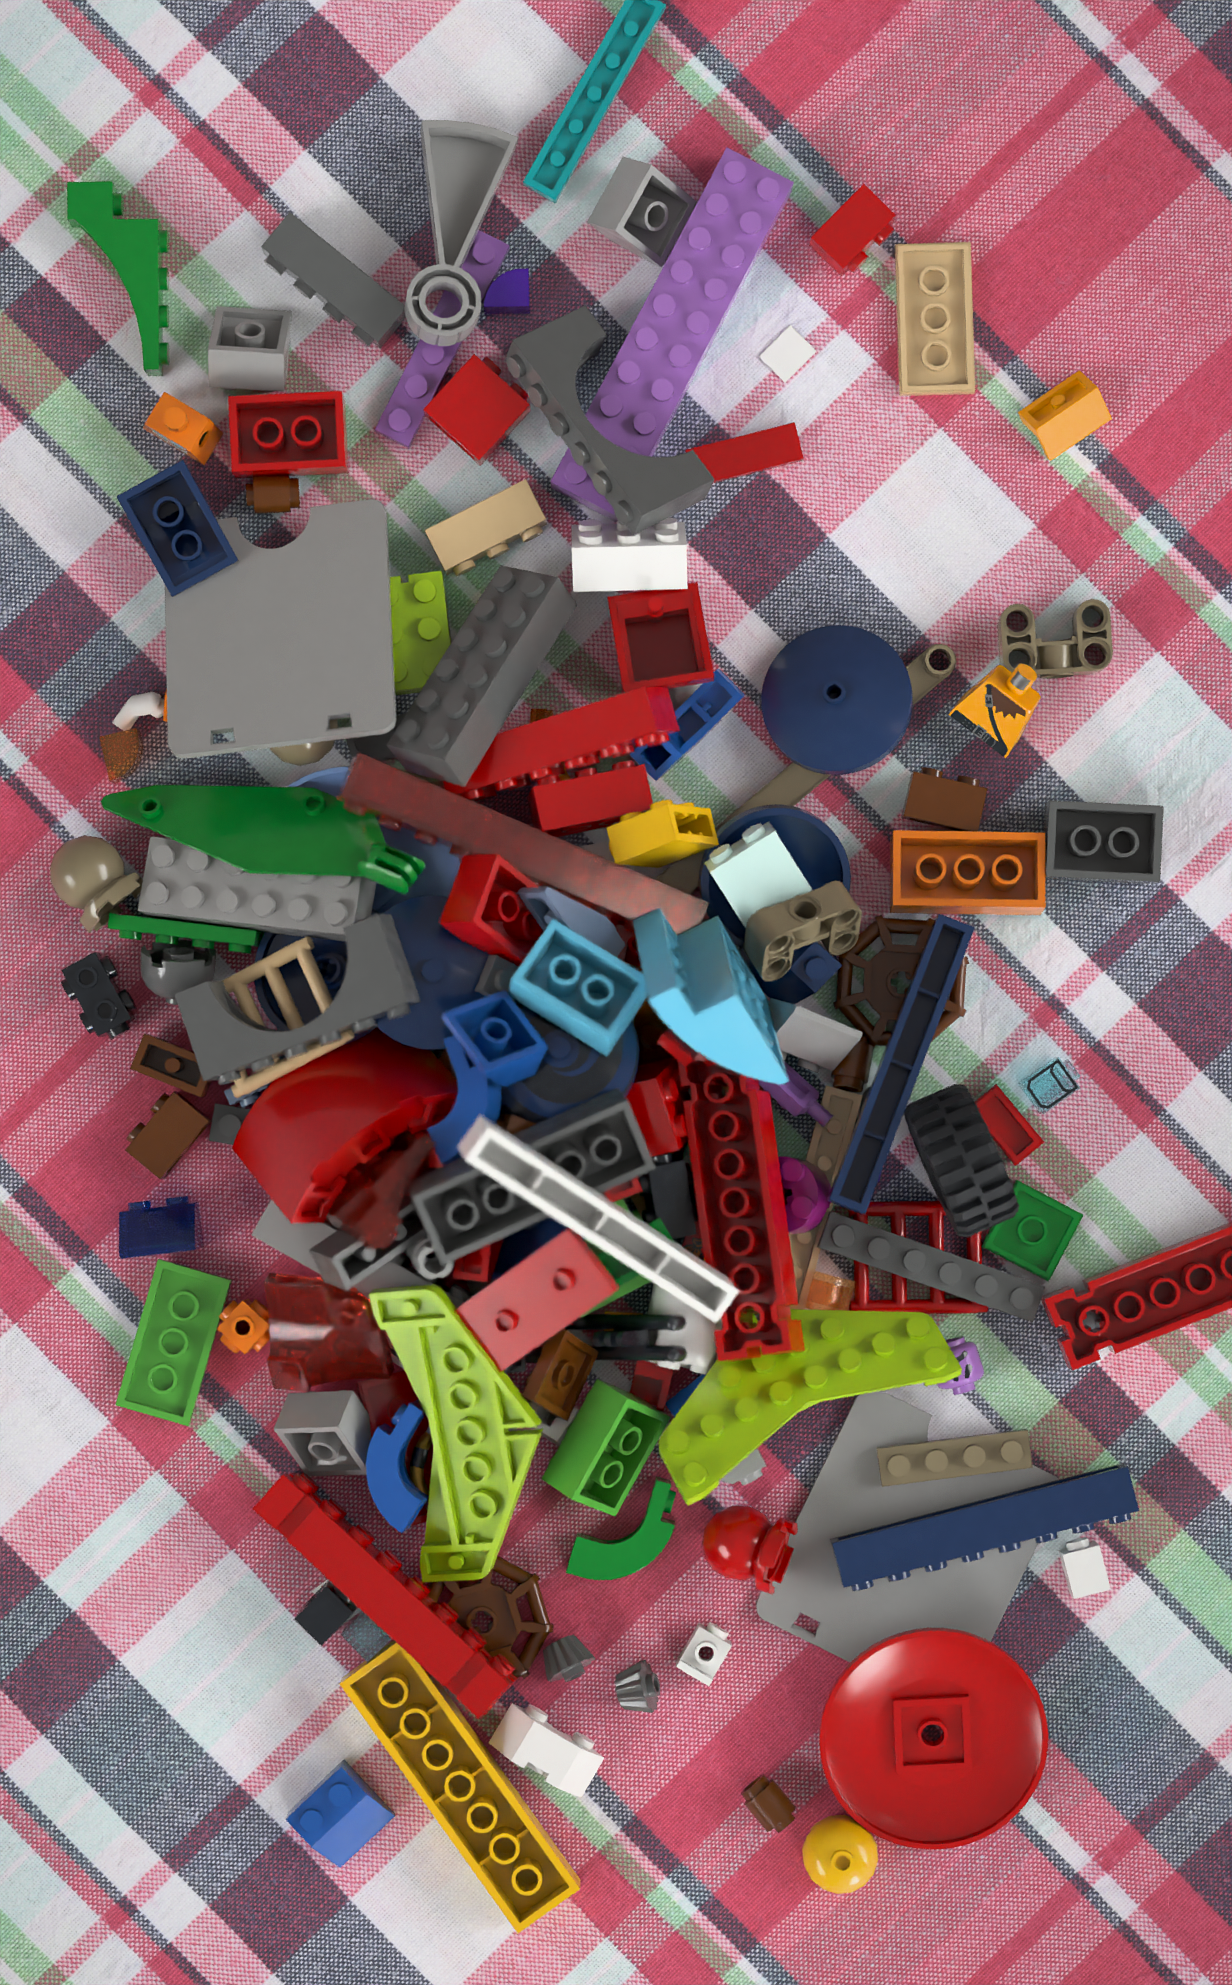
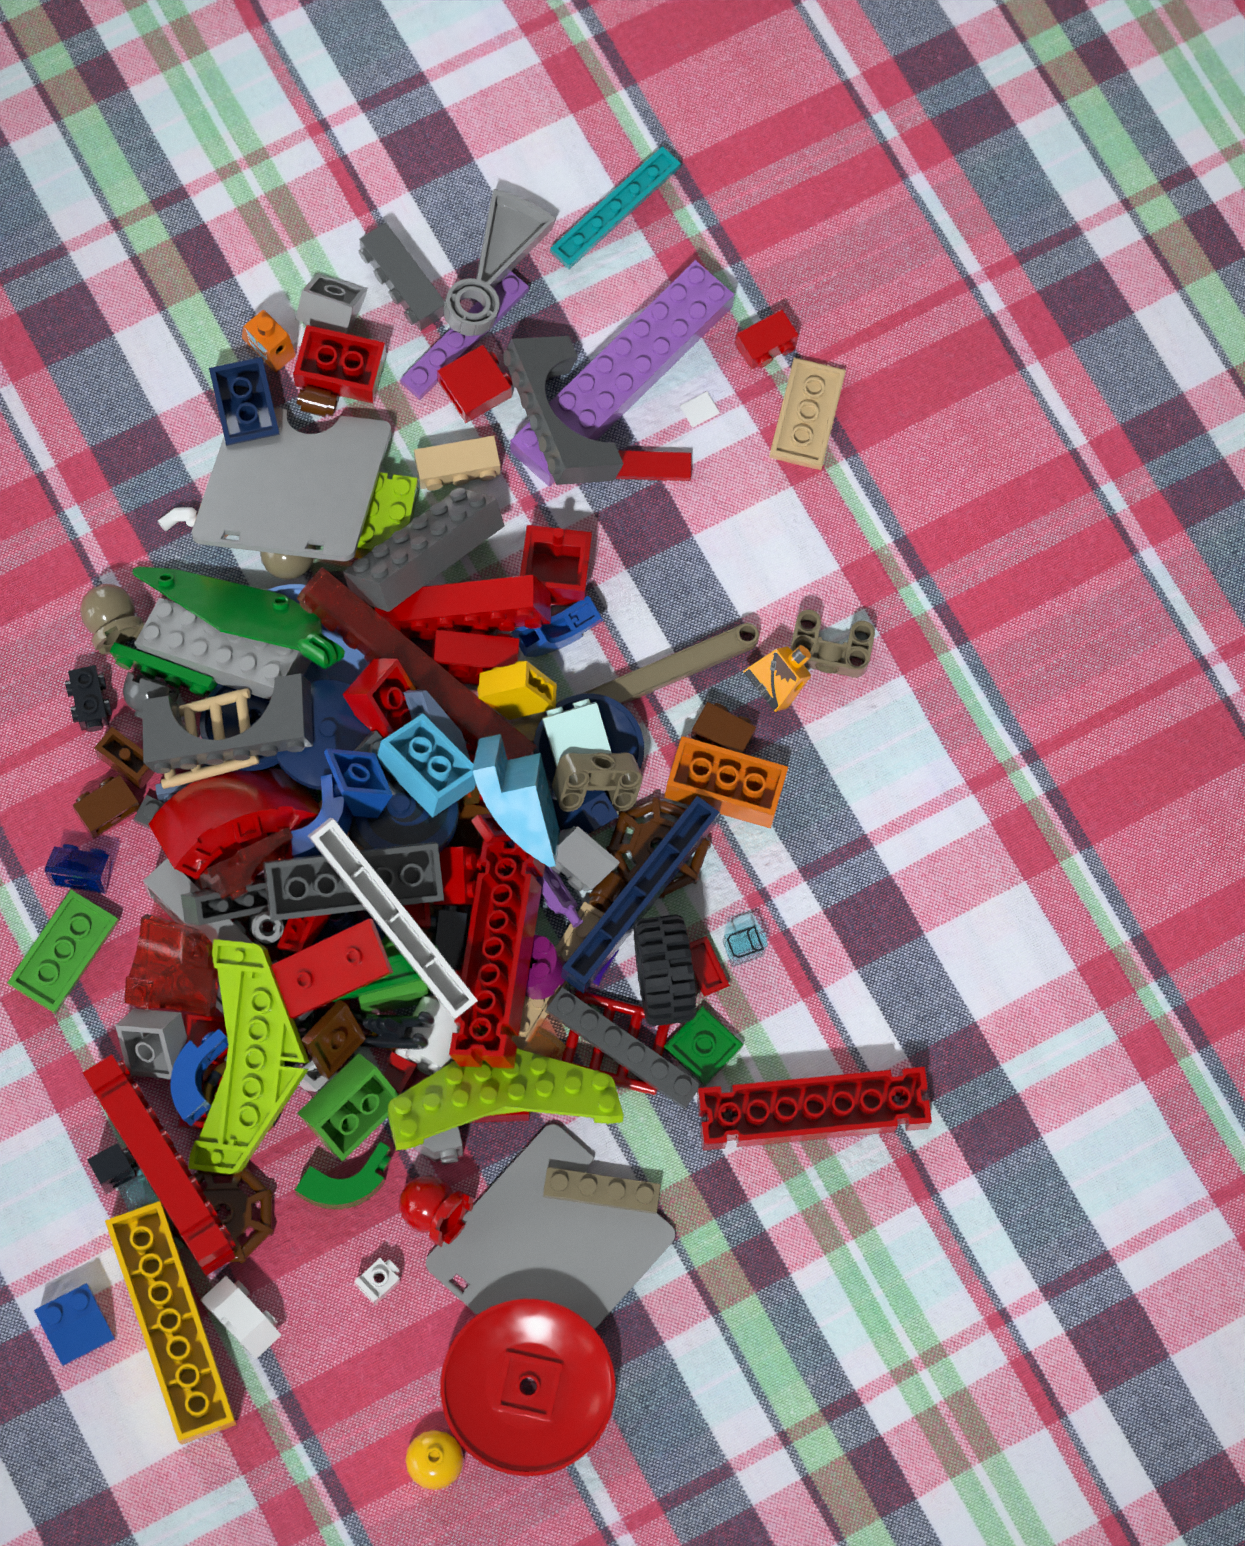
camera: 10 degrees right, 15 degrees down
green arch [67,181,170,376] -> none
clear orange brick [99,728,143,784] -> none
orange brick [217,1299,276,1354] -> none
dark purple brick [484,268,530,314] -> none
dark grey piece [543,1635,595,1682] -> none
white brick [571,517,687,592] -> none
light grey slope [587,157,697,267] -> none
dark grey piece [615,1660,660,1713] -> none
reddish brown brick [741,1774,796,1833] -> none
dark blue dish [761,625,913,775] -> none
dark blue brick [830,1463,1139,1591] -> none
medium lavender head [937,1336,984,1395] -> none
light orange panel [1018,370,1112,461] -> none
dark grey brick [1043,800,1164,884] -> none
white brick [1058,1537,1111,1599] -> none

